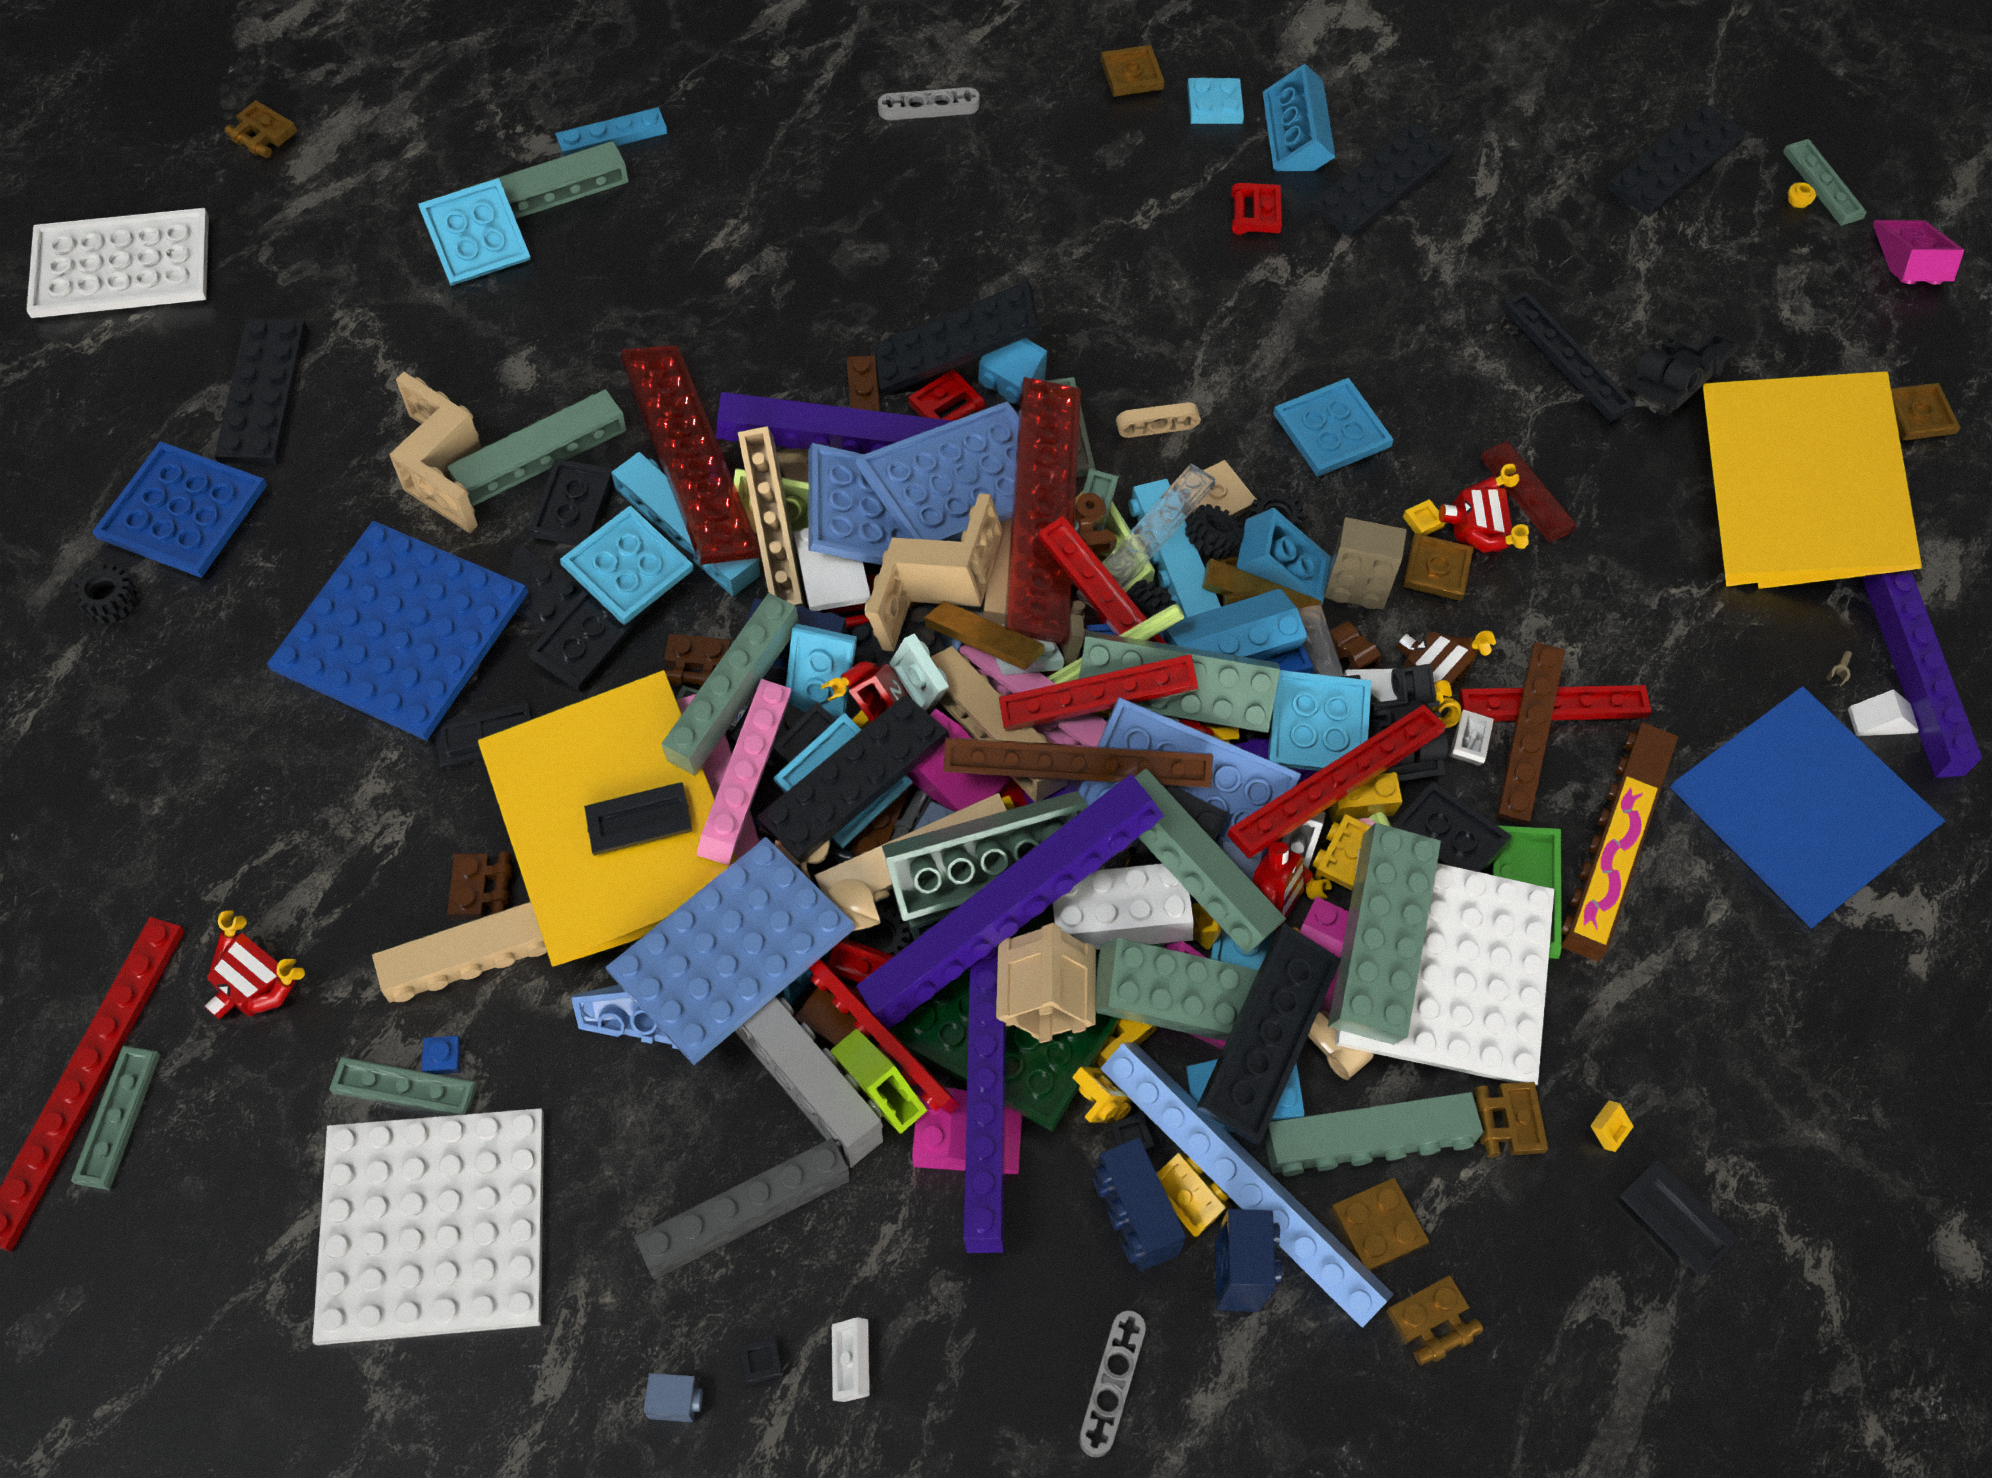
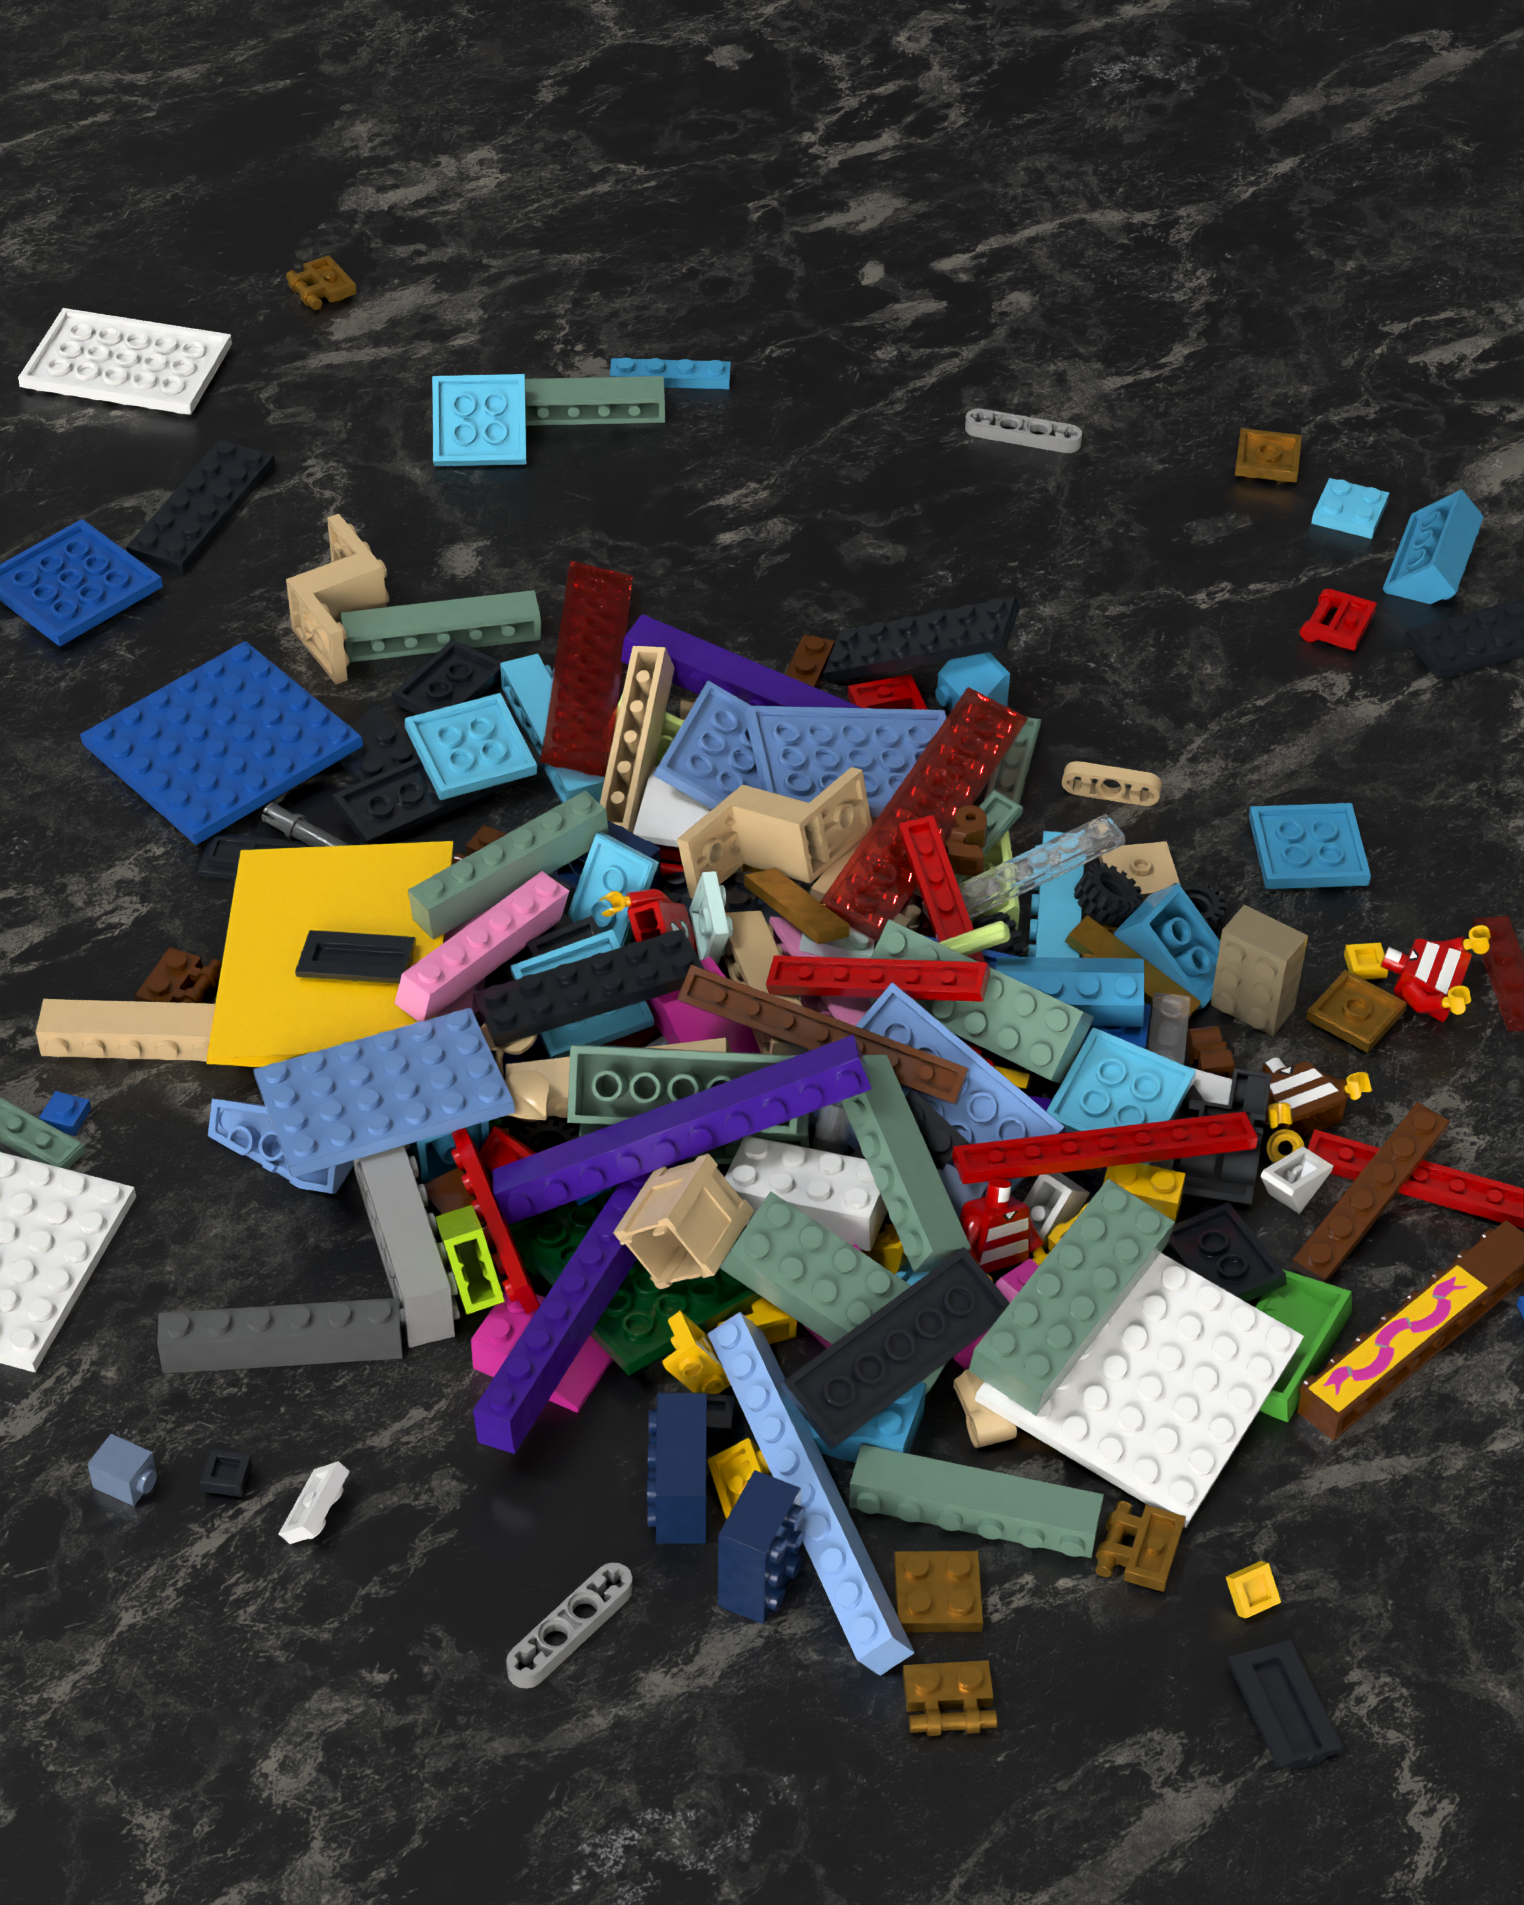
camera: 25 degrees right, 15 degrees down
none -> dark grey pin [262,802,350,847]

